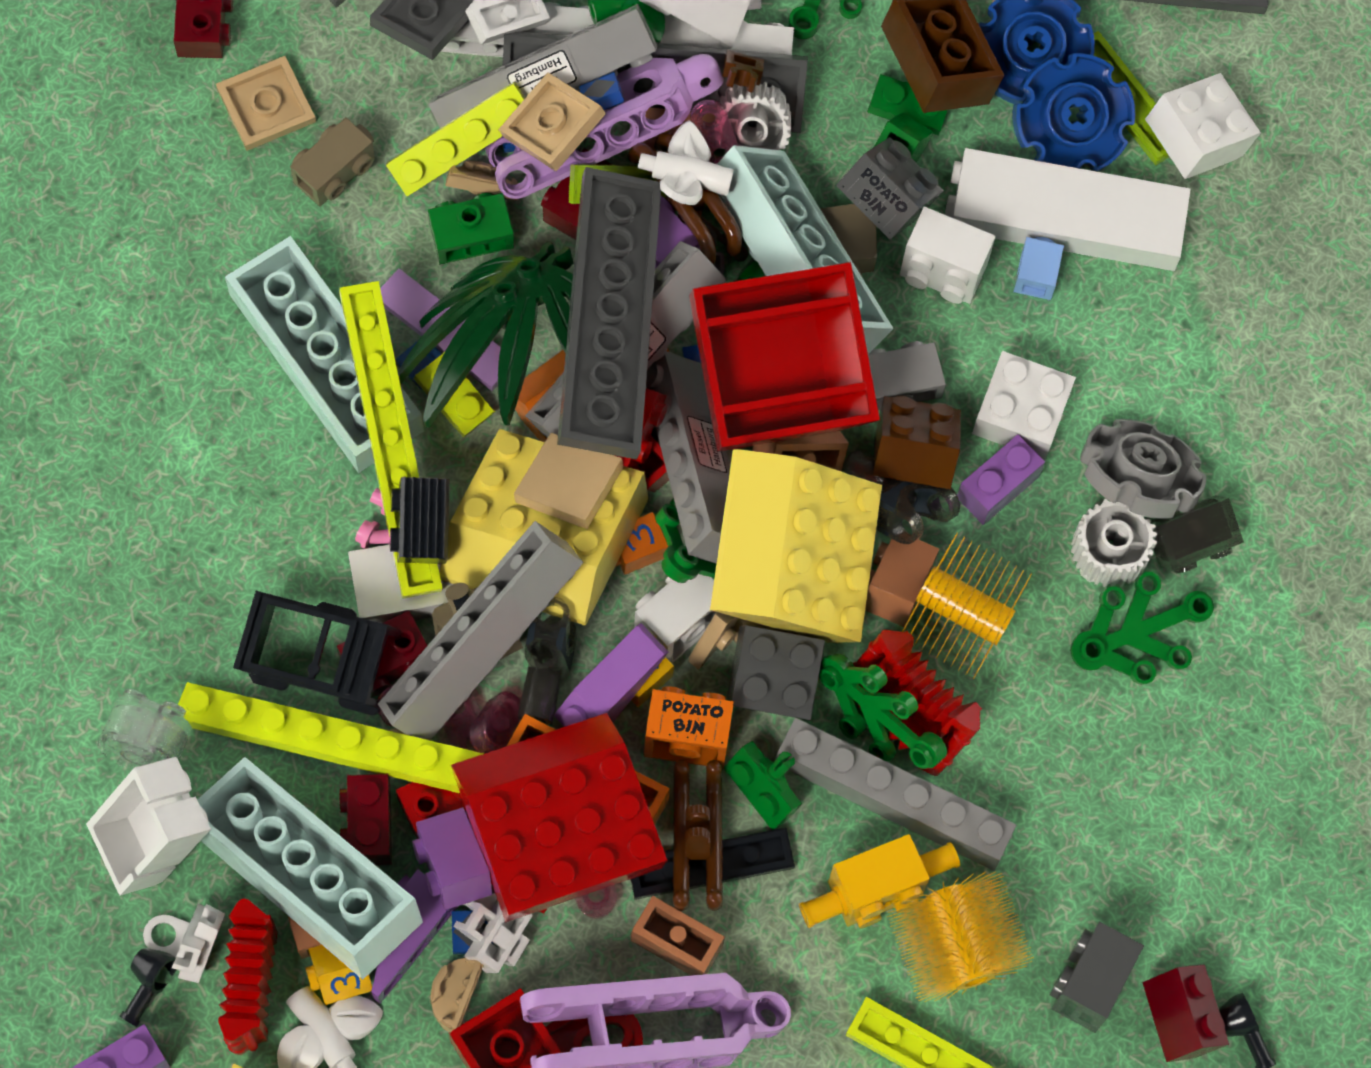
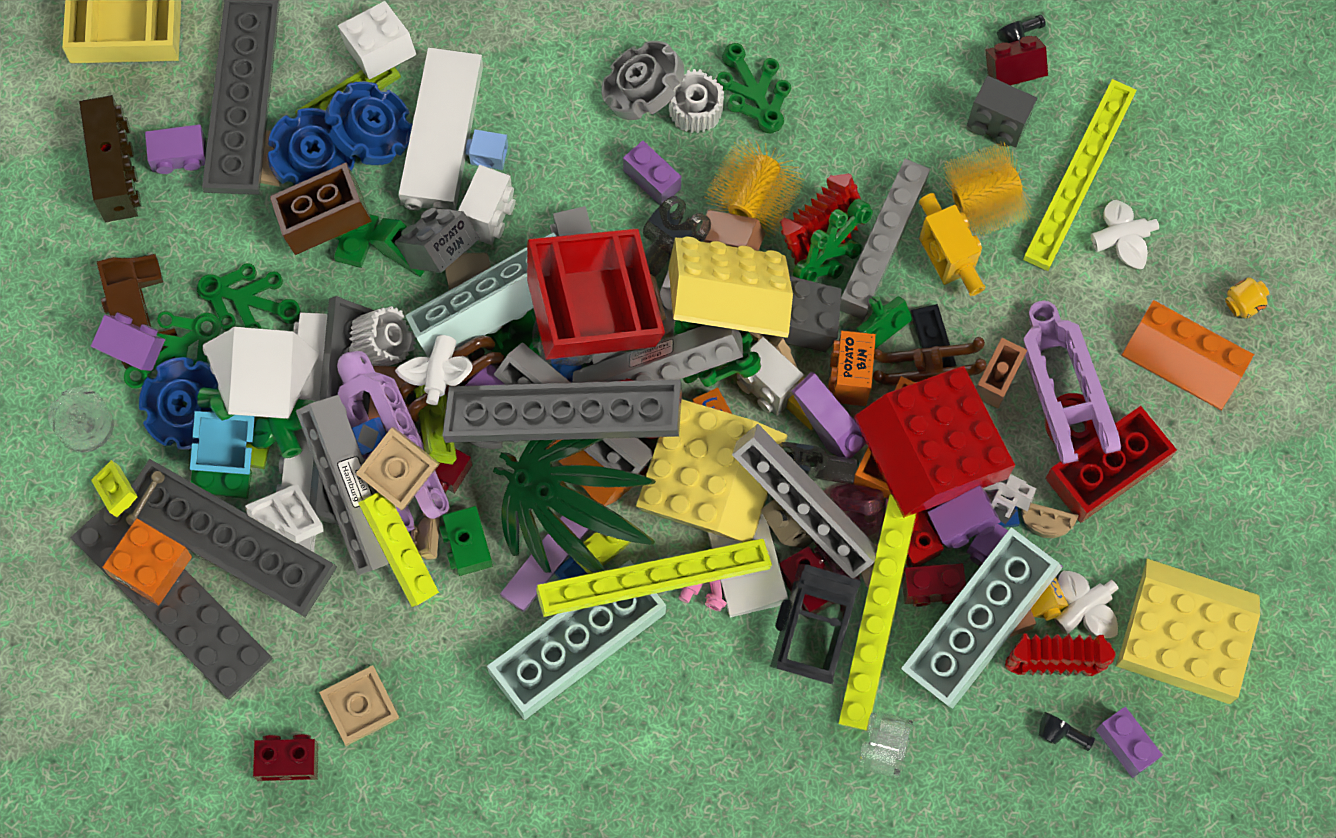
camera: 90 degrees left, 0 degrees up
white piece [86,757,211,896] -> none
white piece [143,903,225,983] -> none
dark tan brick [290,117,375,207] -> none
black brick [389,477,450,564] -> none
tan tile [514,433,624,529] -> none
clear pink plate [690,100,738,164] -> none
reddish brown plate [722,50,764,93] -> none
reddish brown brick [873,396,961,489] -> none
white brick [972,351,1076,460] -> none
clear smoke brick [1150,495,1244,573] -> none

